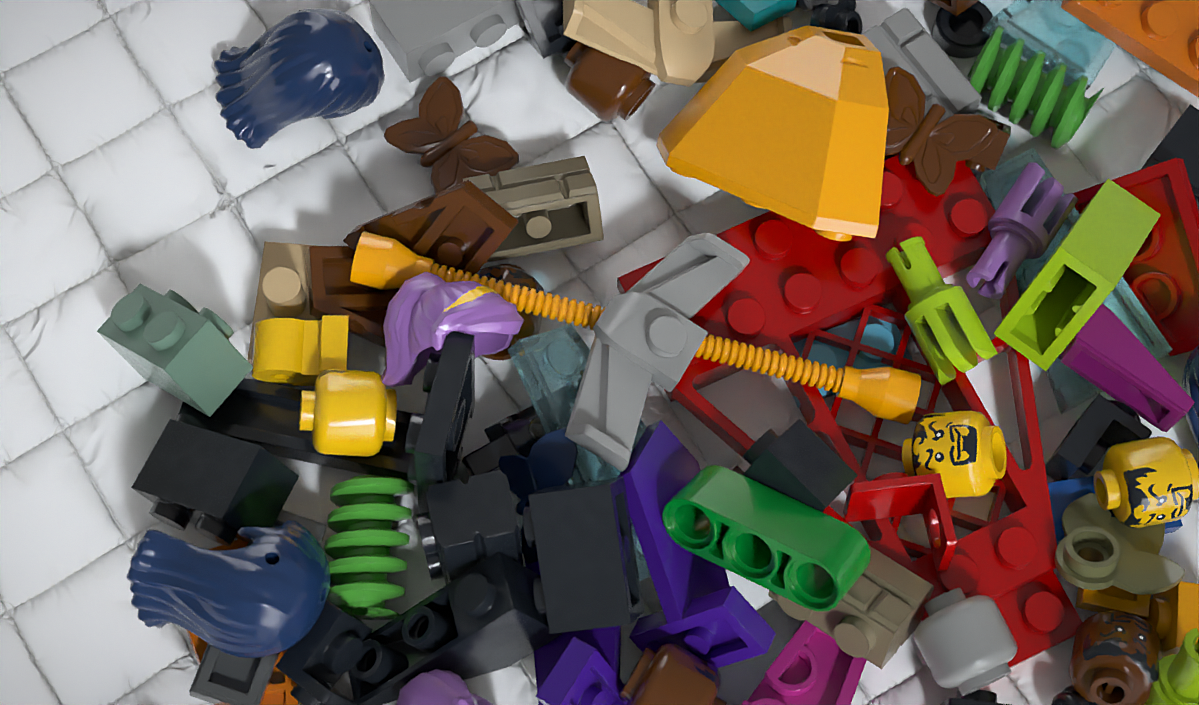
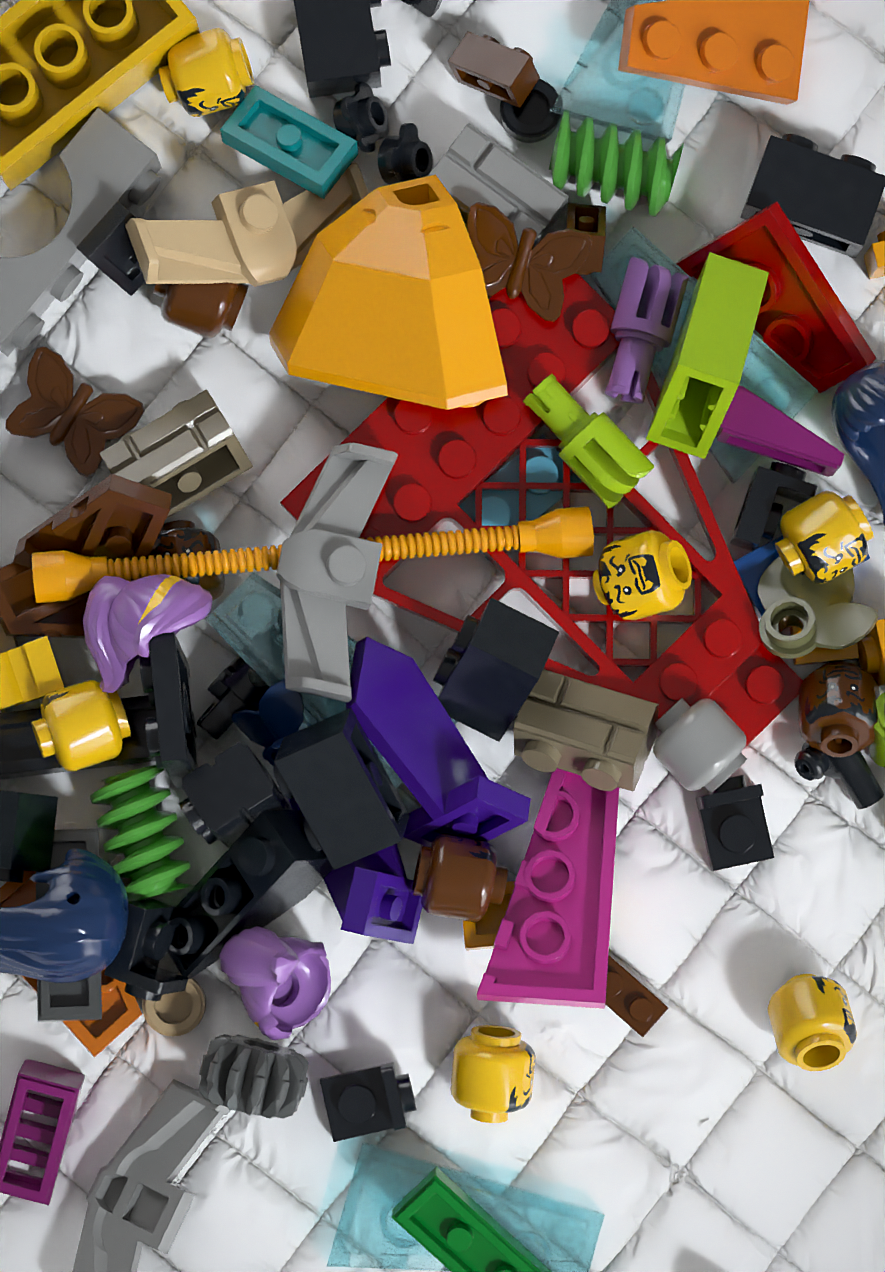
camera: 15 degrees left, 15 degrees up
green beam [663,465,871,612] -> none
red bracket [843,472,957,571] -> none

